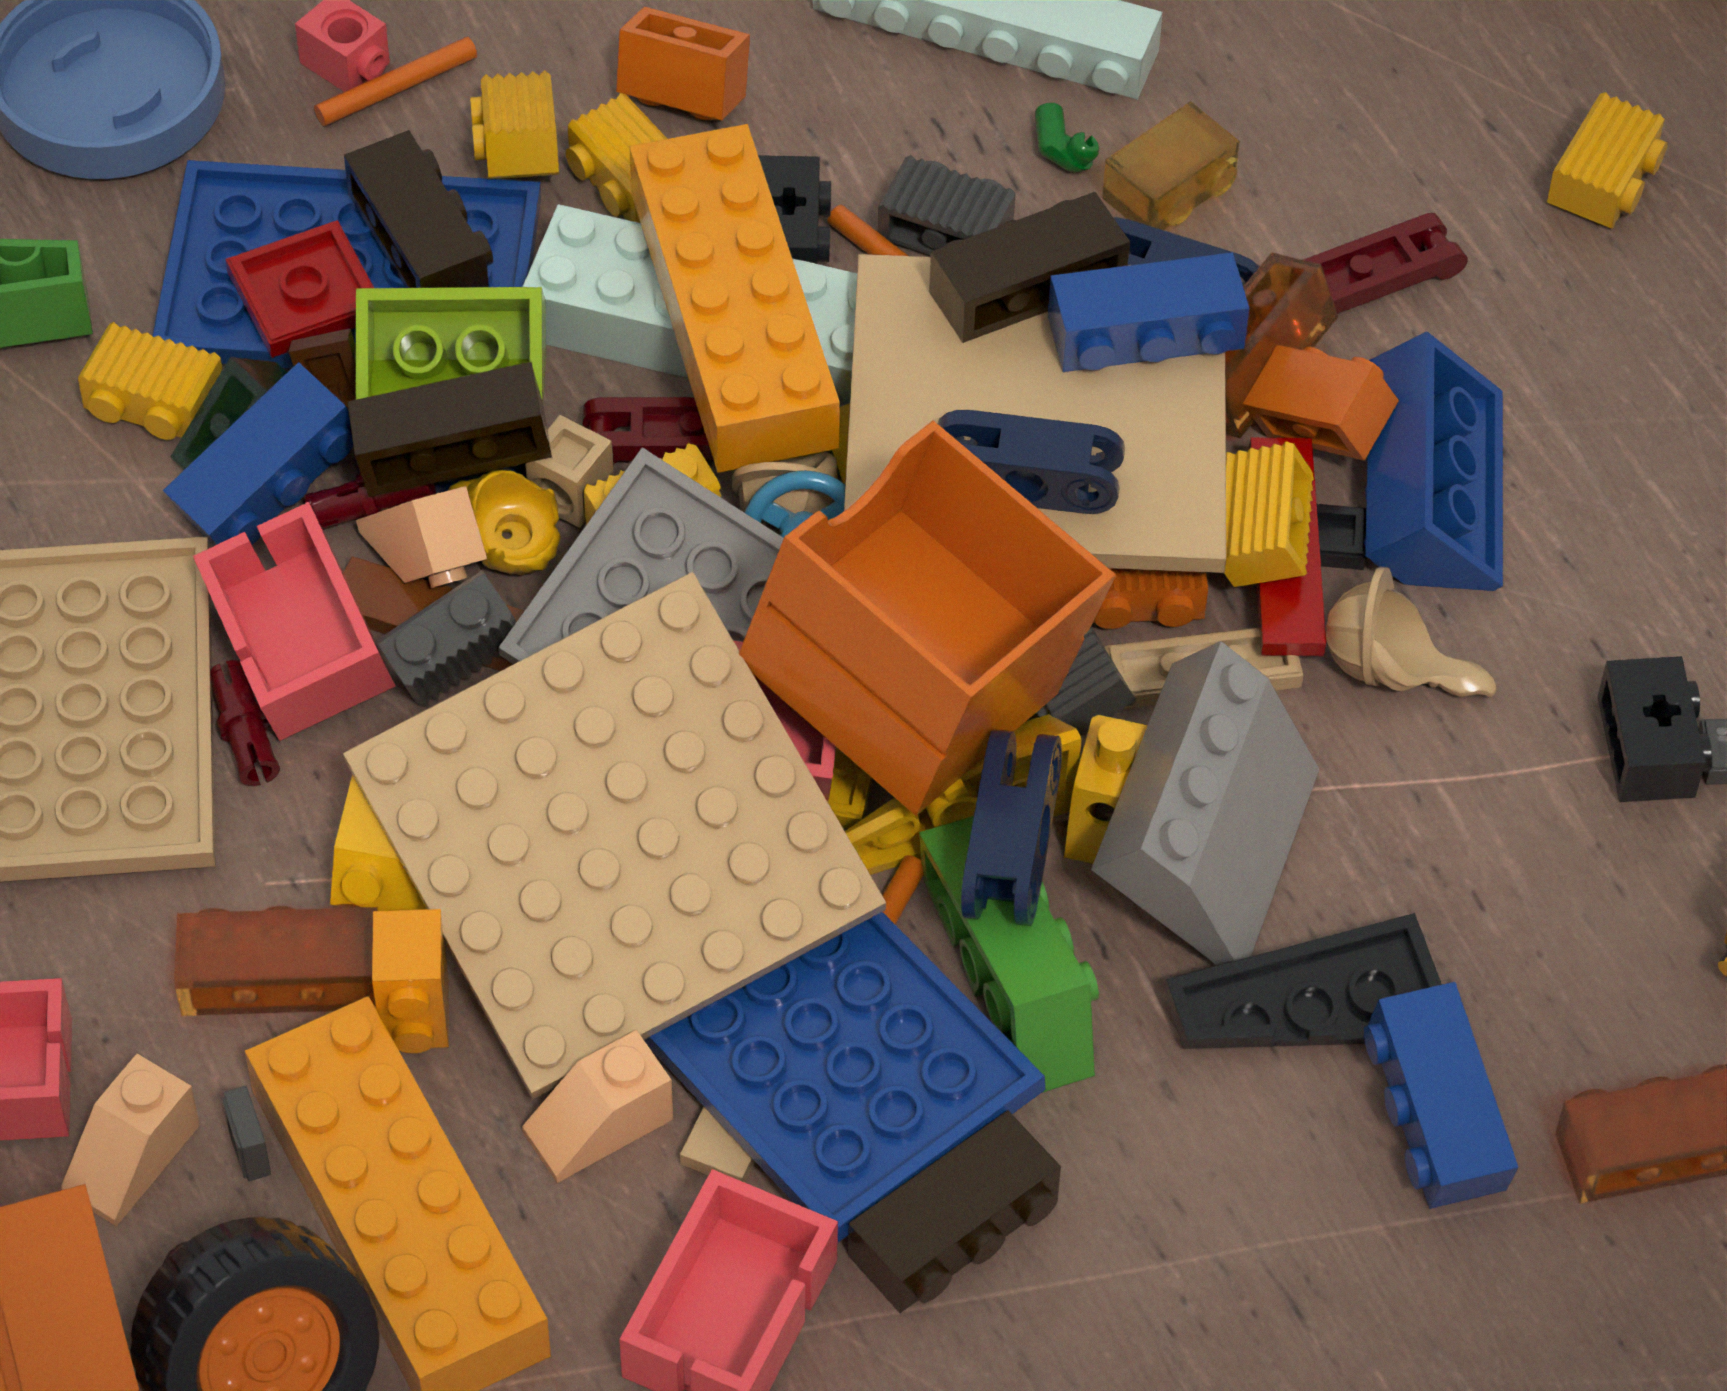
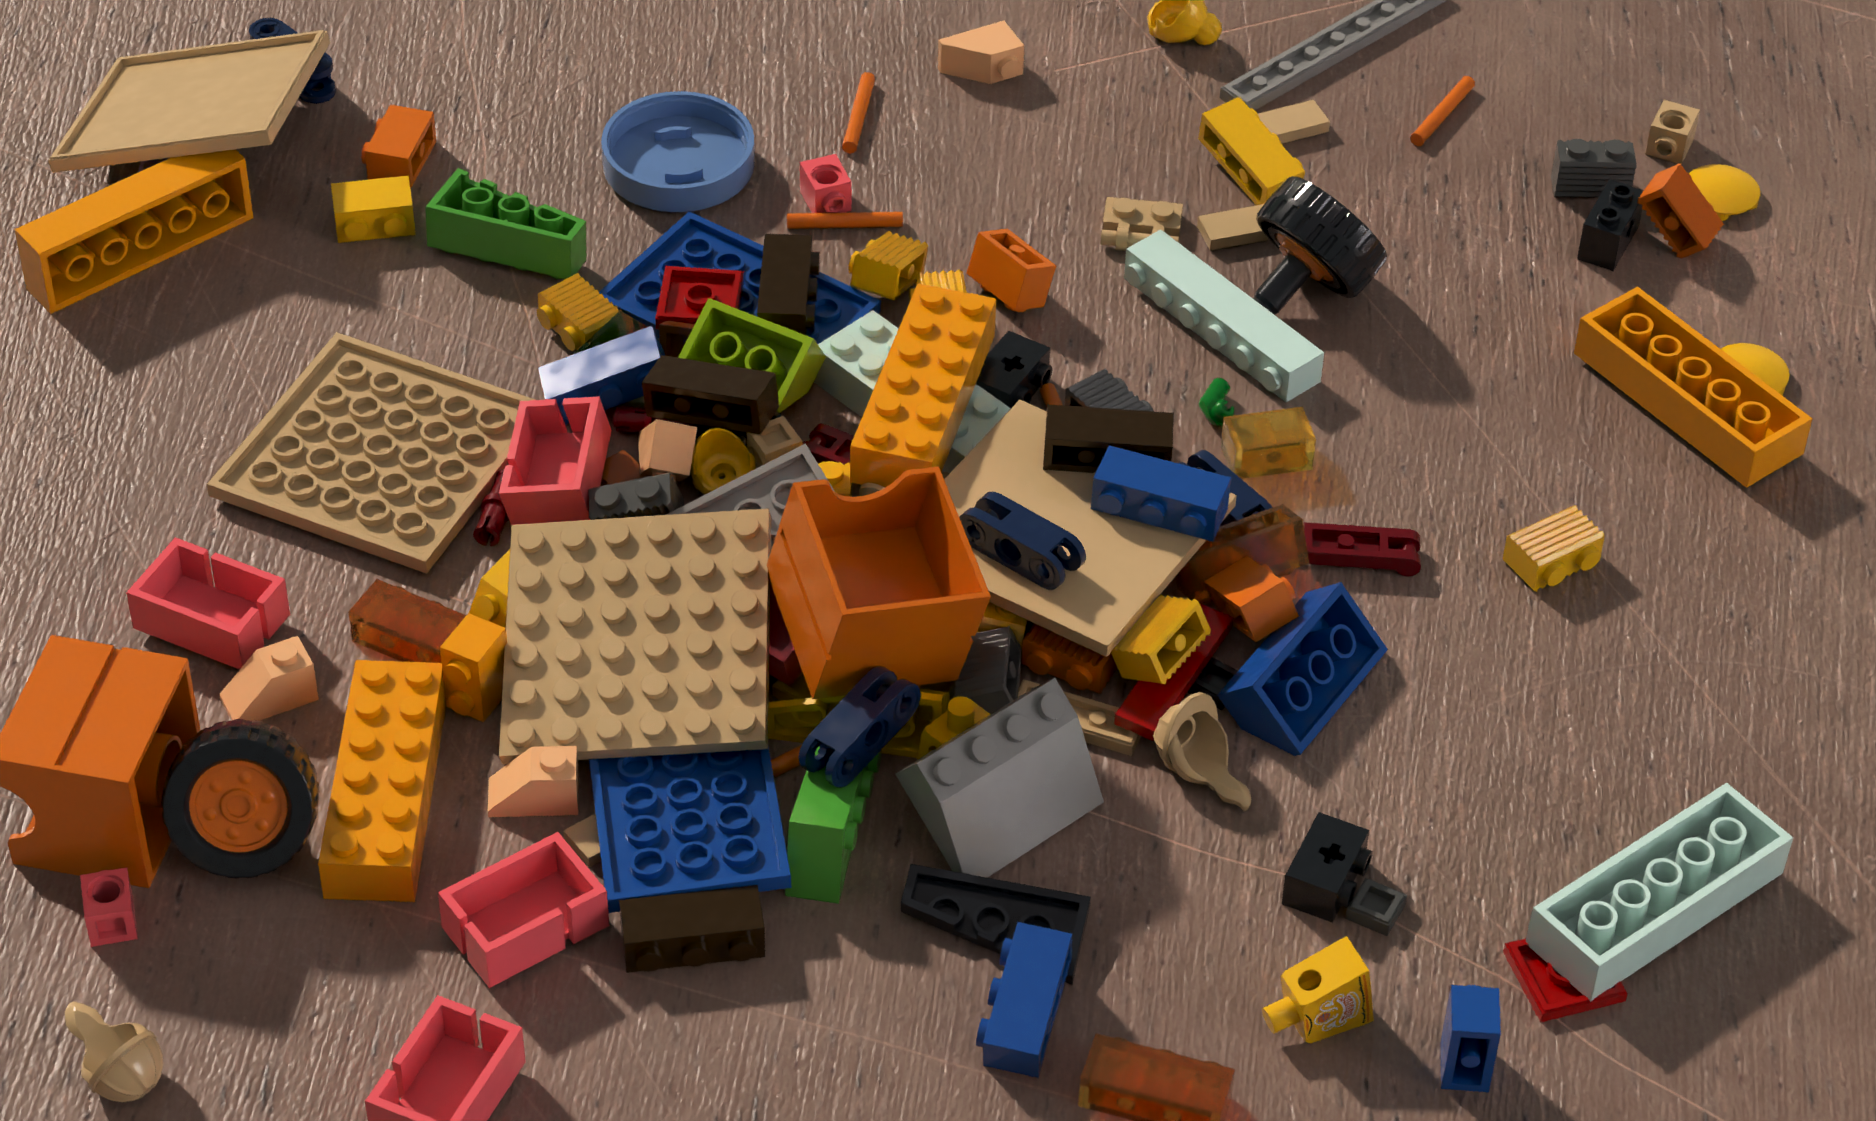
camera: 30 degrees right, 10 degrees down
dark grey tile [222,1085,271,1182] -> none

